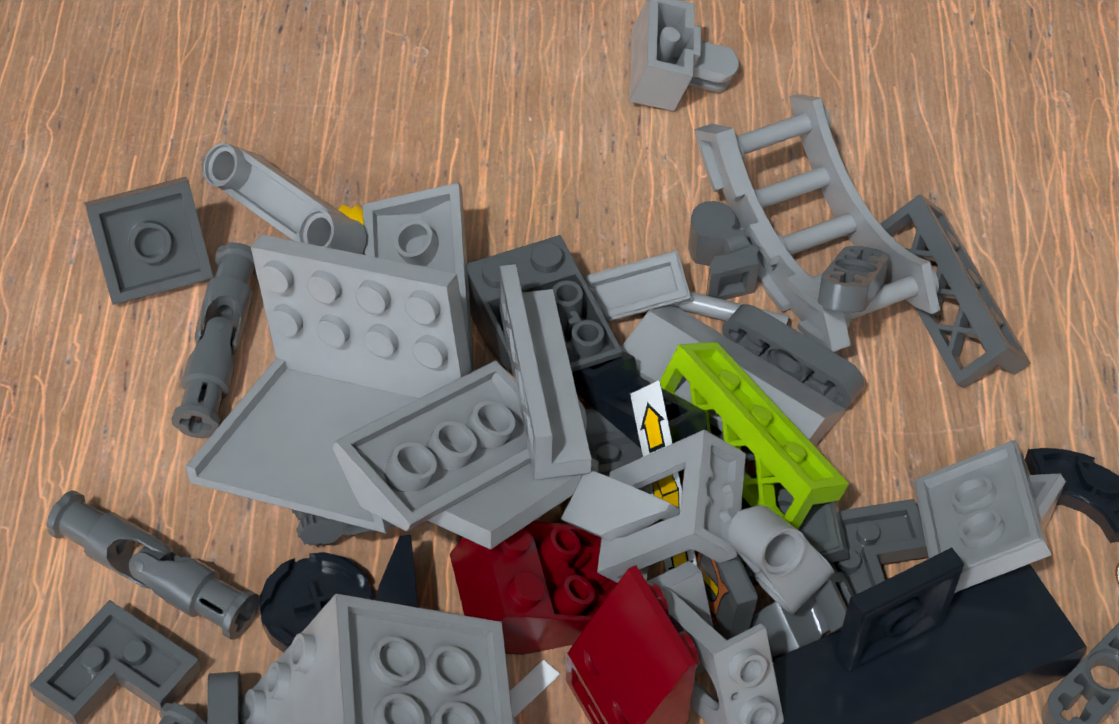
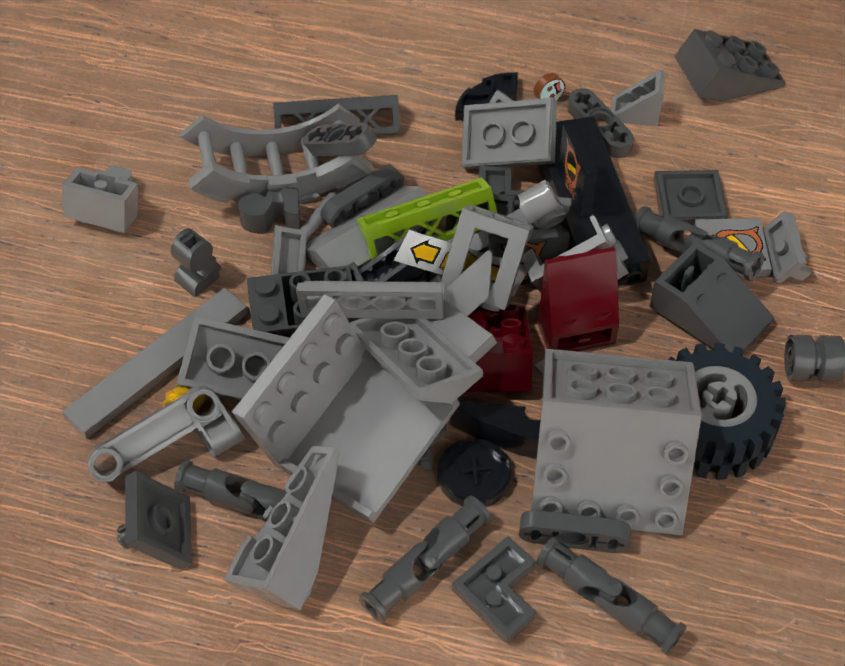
camera: 75 degrees left, 0 degrees up
none -> light grey tile [62,288,249,439]
none -> dark grey leg [170,228,221,297]
none -> light grey wedge [224,446,340,610]

